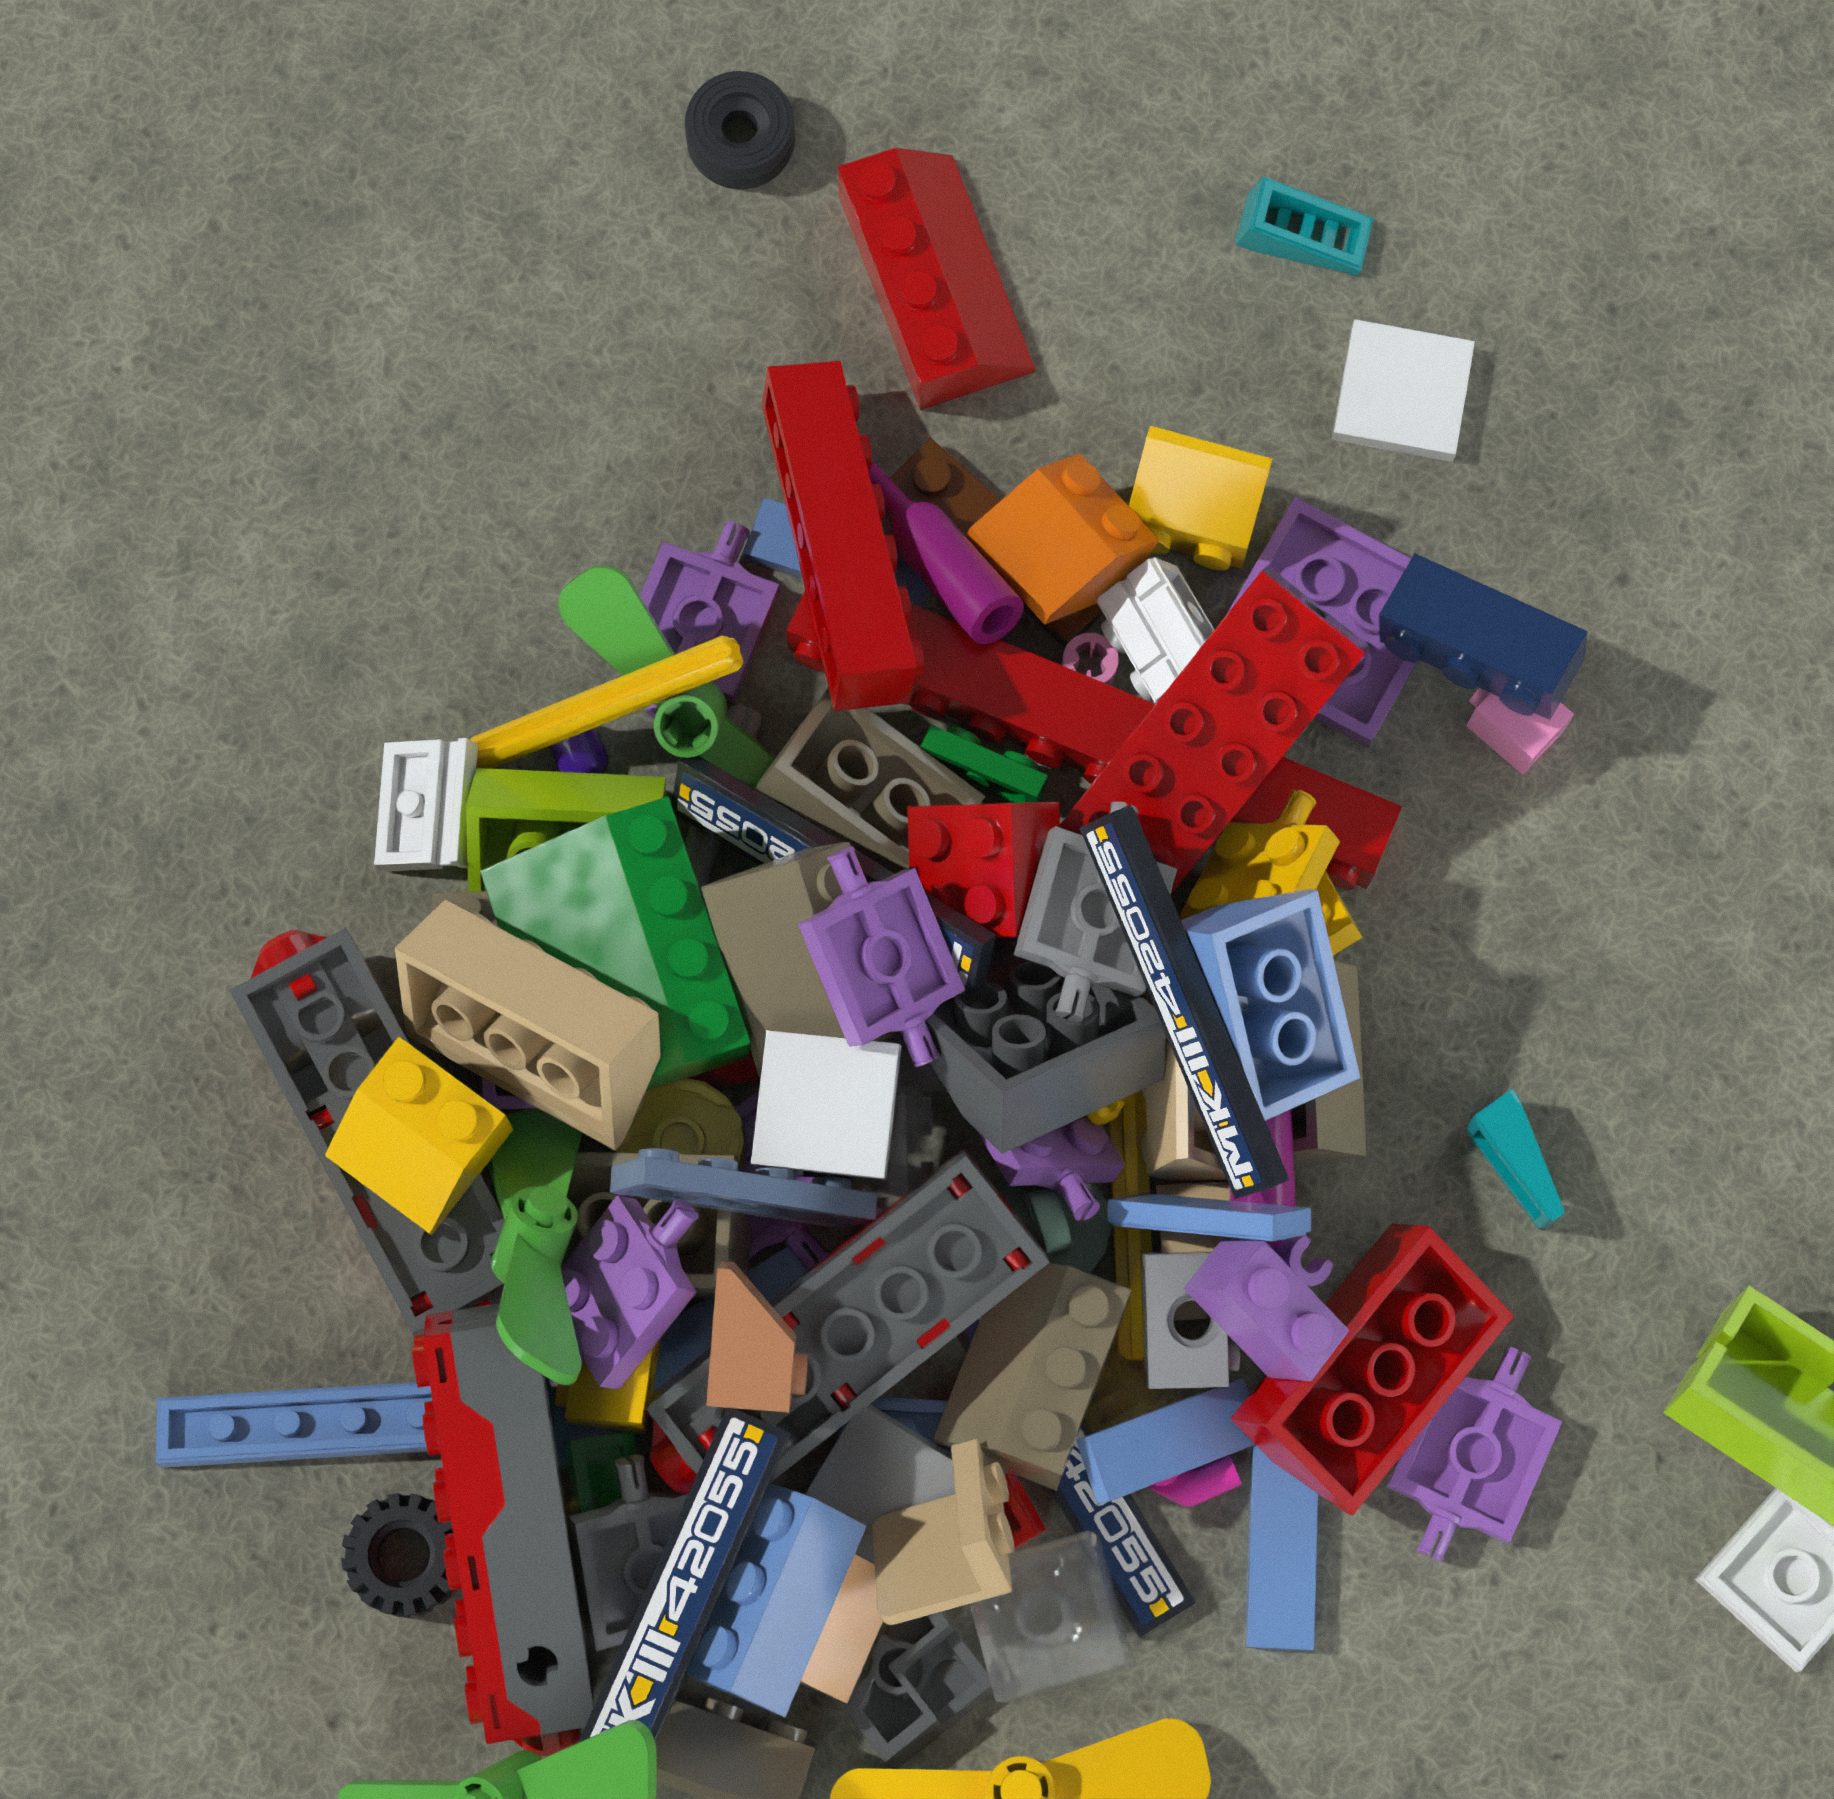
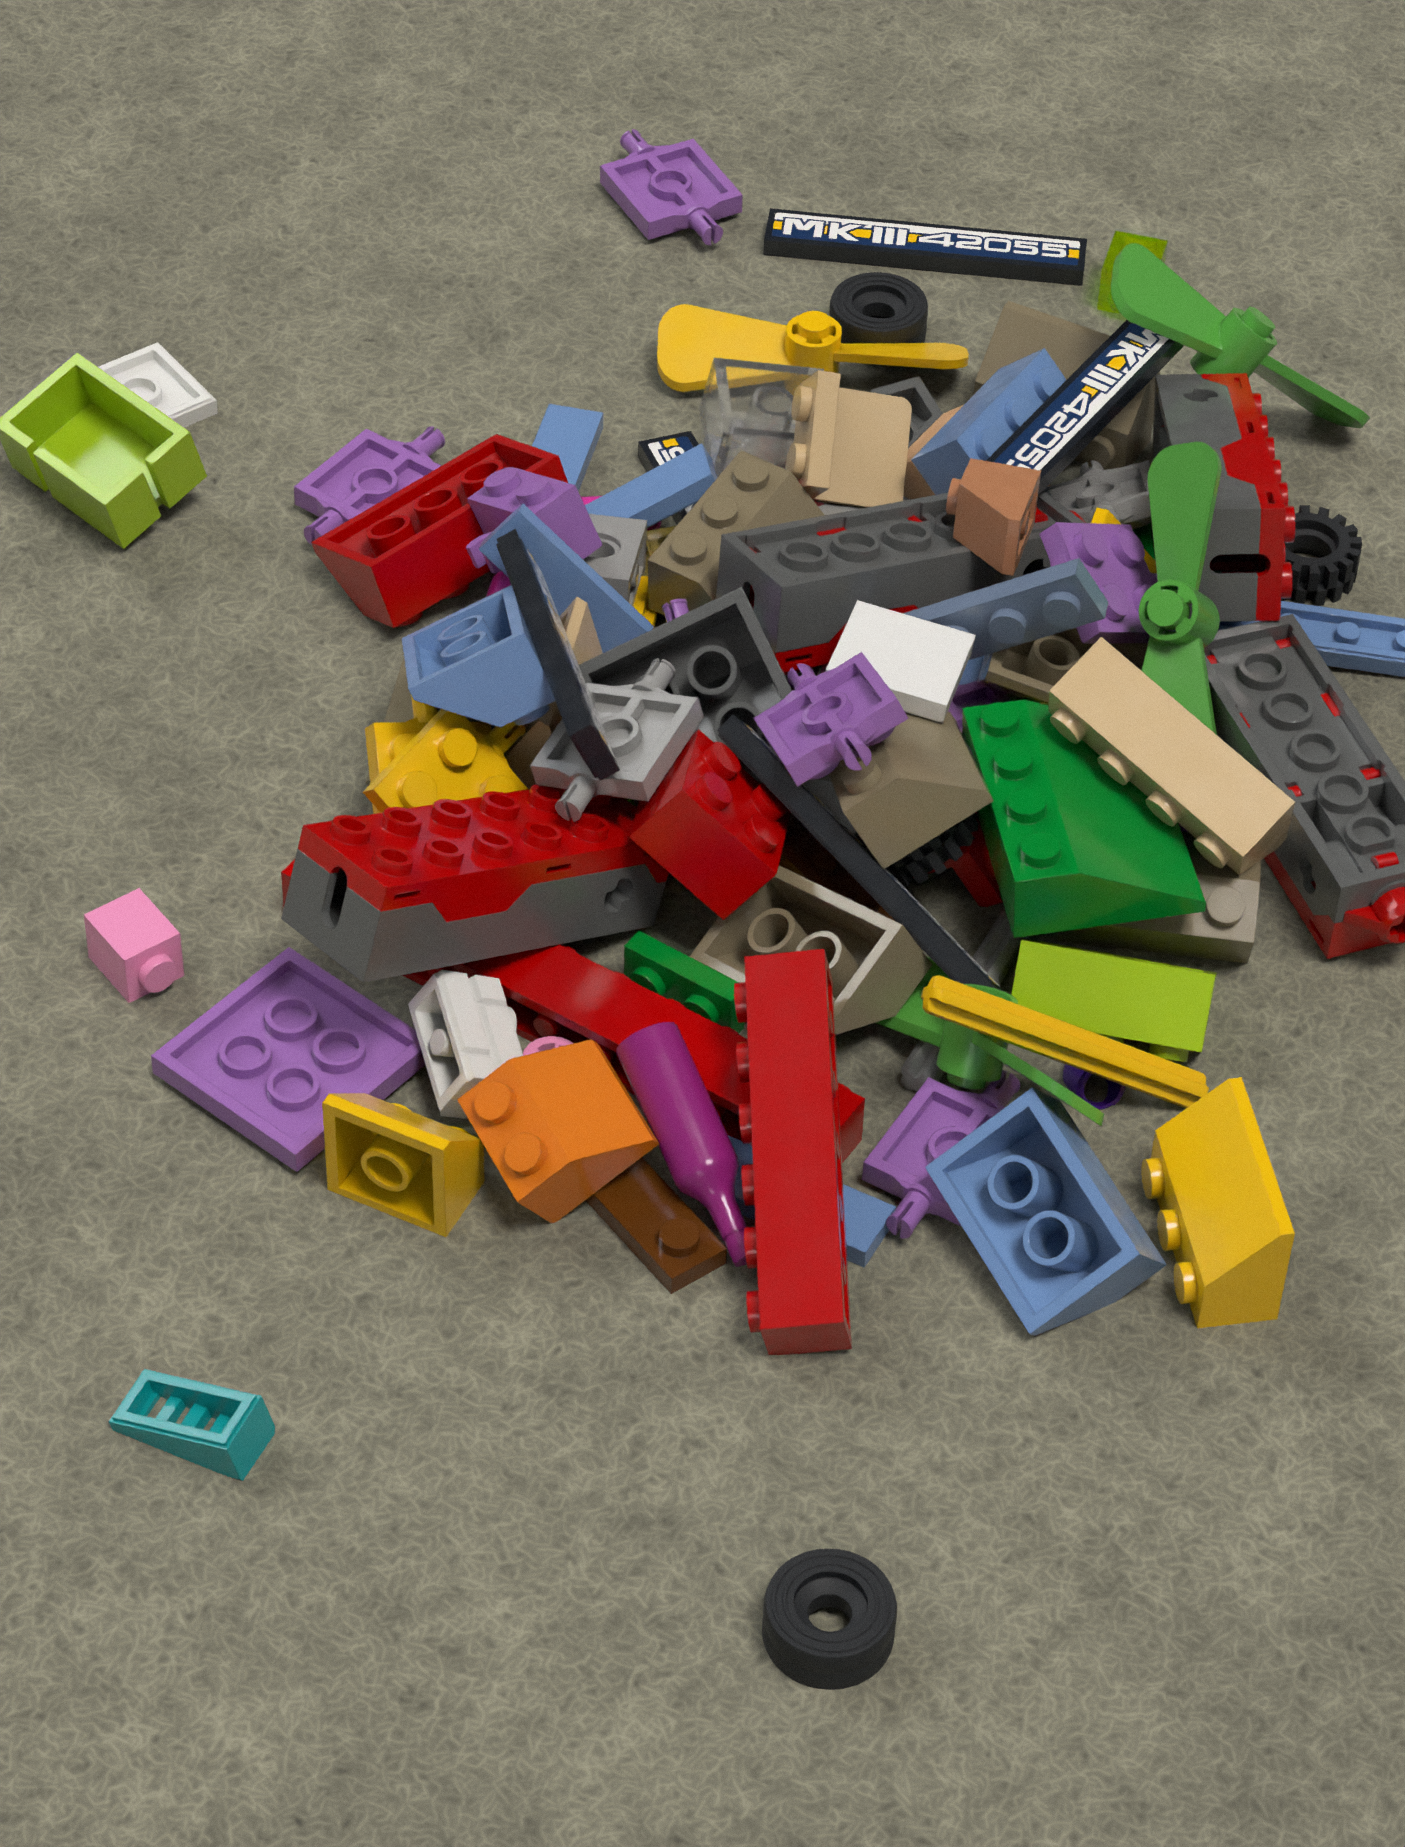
camera: 170 degrees left, 30 degrees down
yellow slope [325,1036,513,1236] -> none
white plate [374,738,478,871] -> none
red slope [838,147,1035,410] -> none
white tile [1332,319,1475,462] -> none
dark blue brick [1379,553,1588,720] -> none
teal slope [1465,1088,1565,1231] -> none
none -> medium blue slope [925,1087,1167,1336]
none -> yellow slope [1141,1077,1295,1329]

